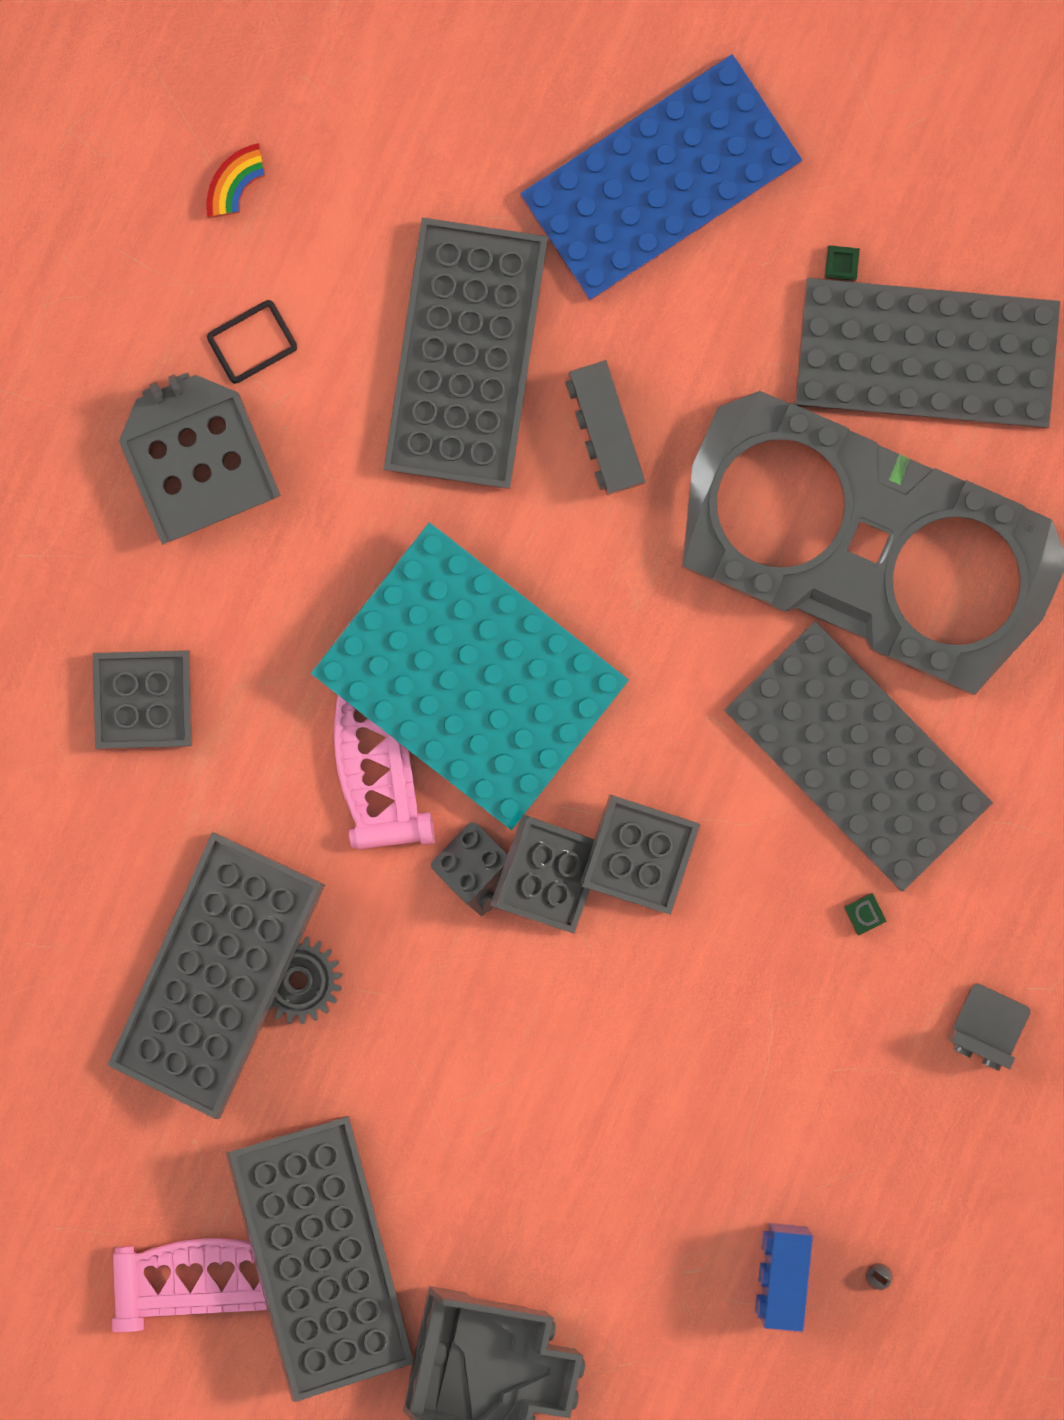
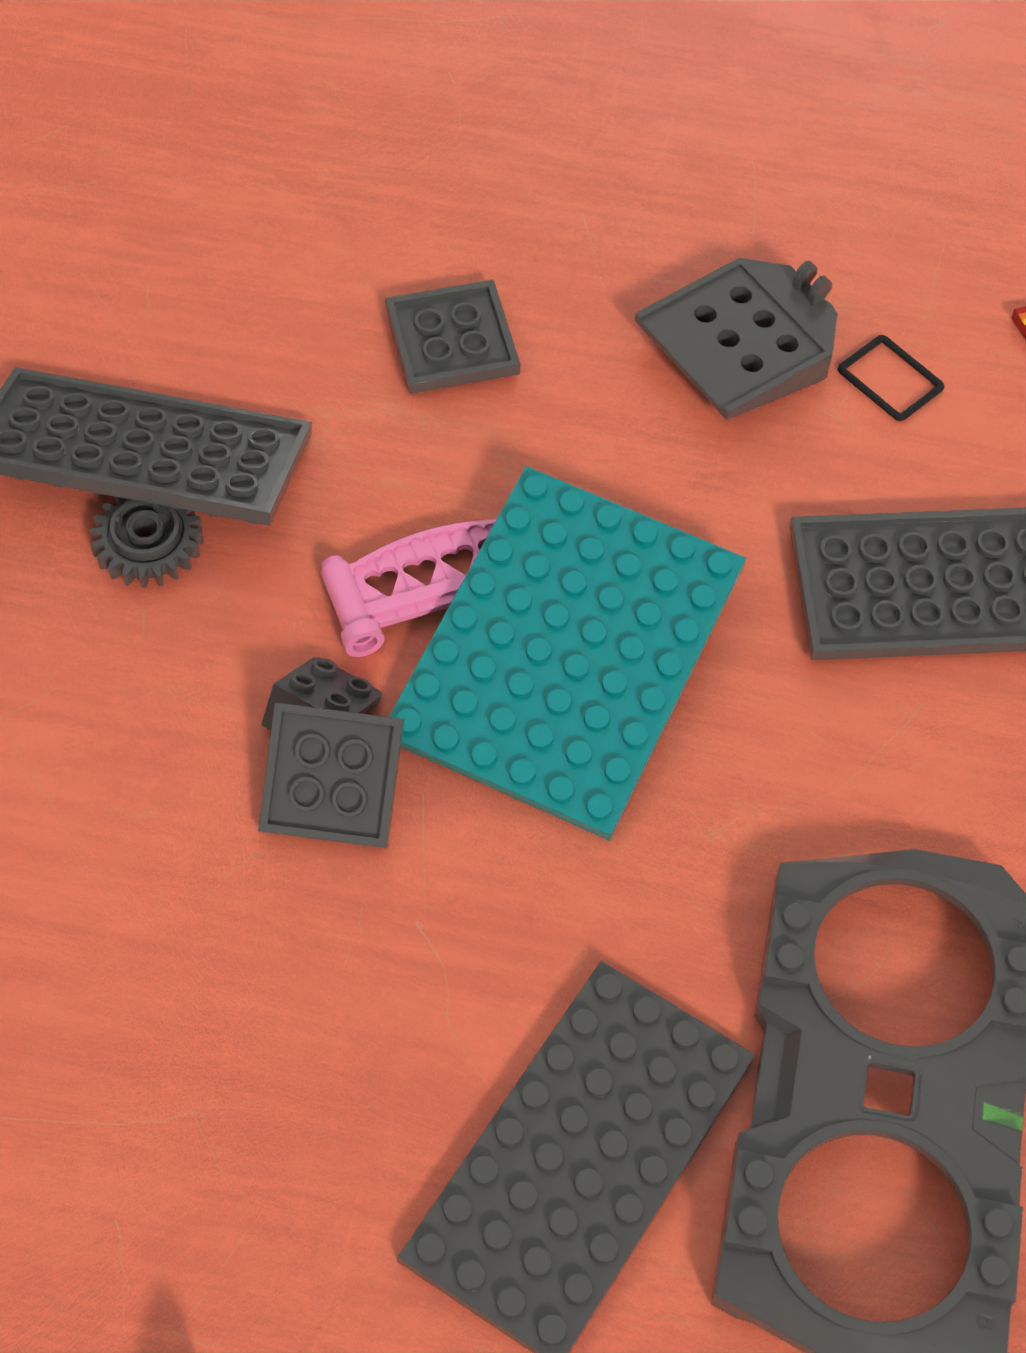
camera: 75 degrees right, 30 degrees down
dark grey brick [565,360,645,495] -> none
dark grey plate [580,794,700,915] -> none
dark green tile [843,893,887,936] -> none

